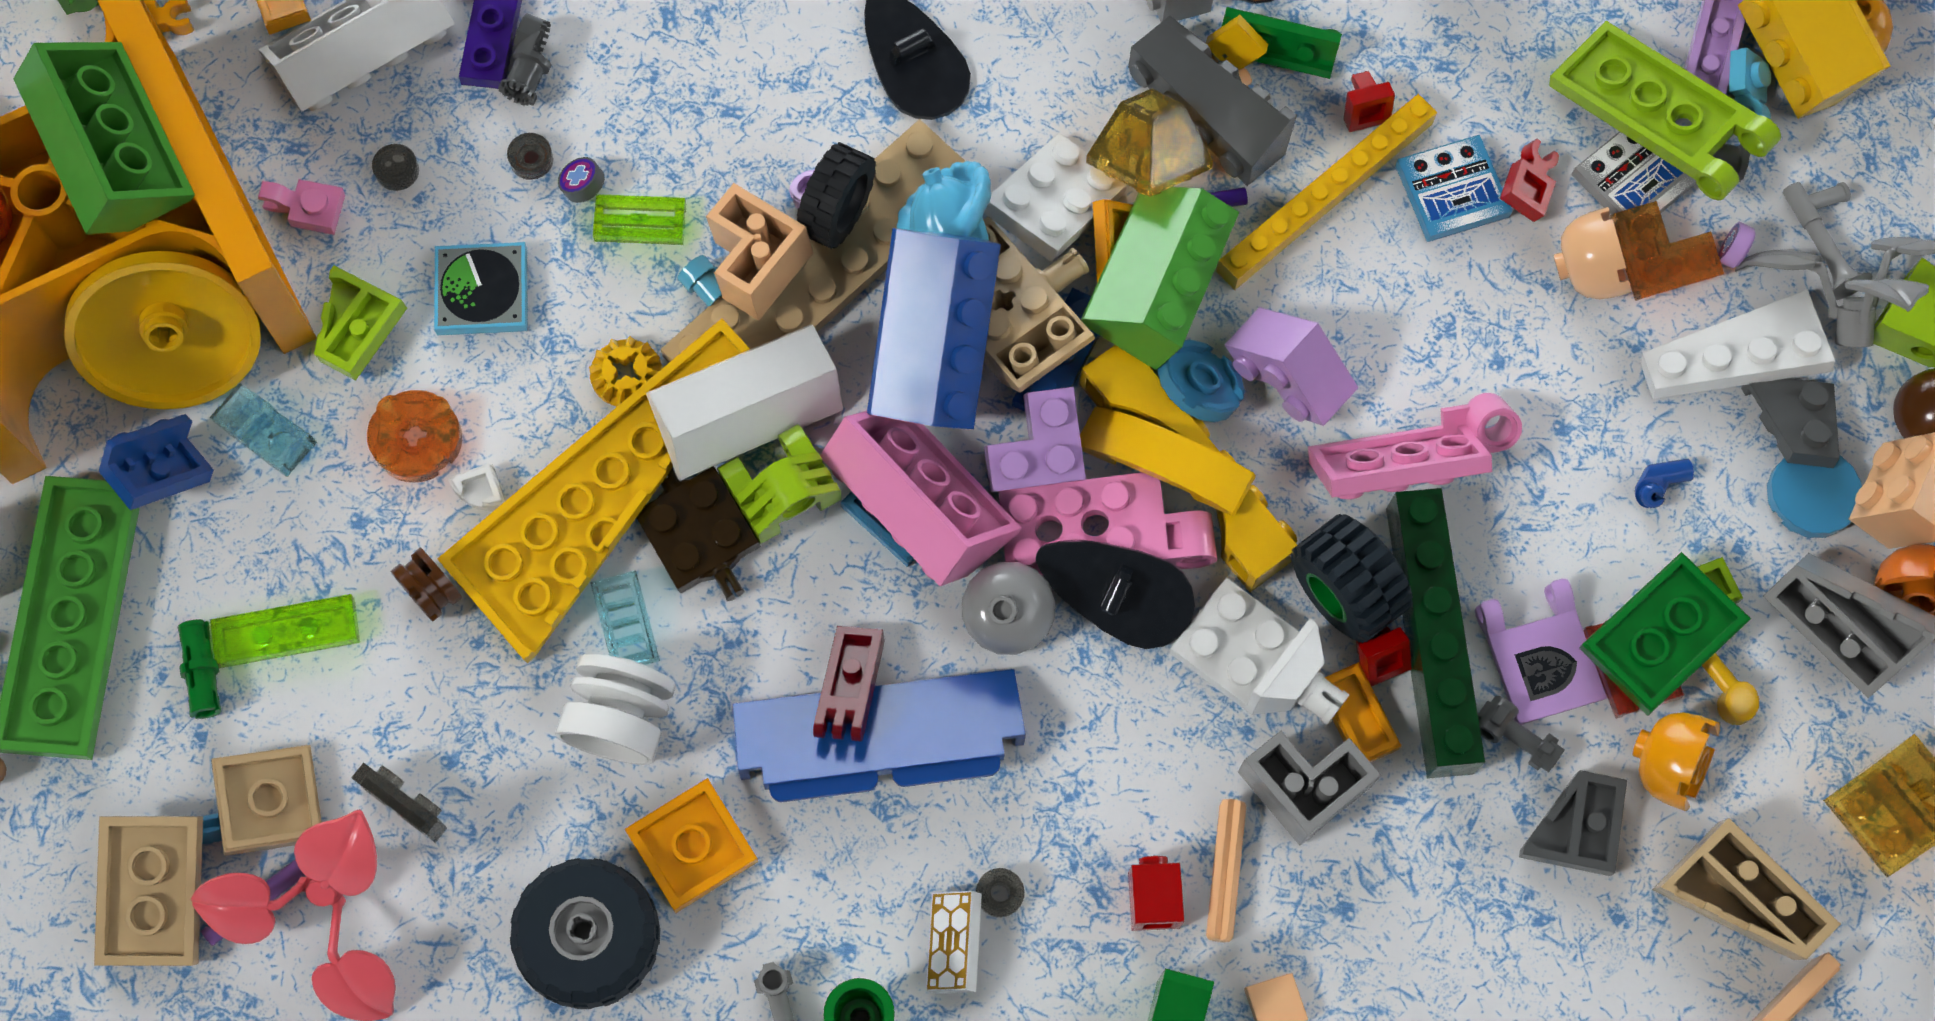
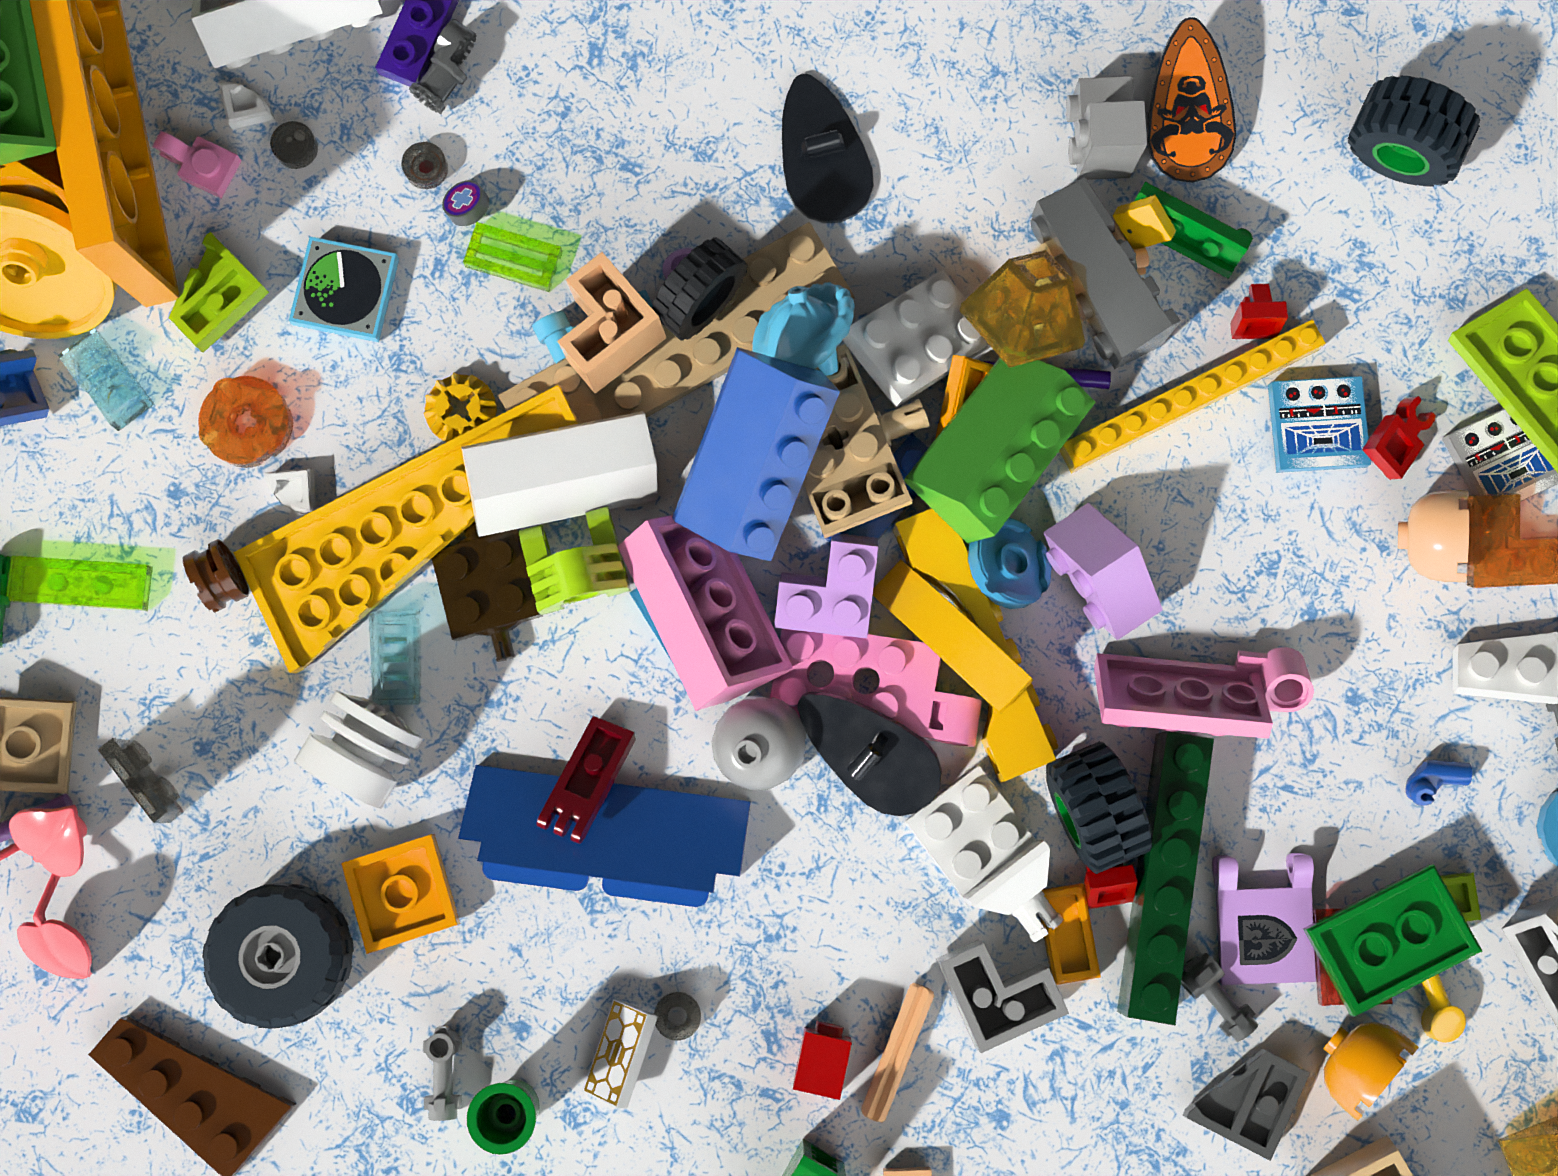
camera: 20 degrees right, 10 degrees up
none -> white tile [219,82,275,130]

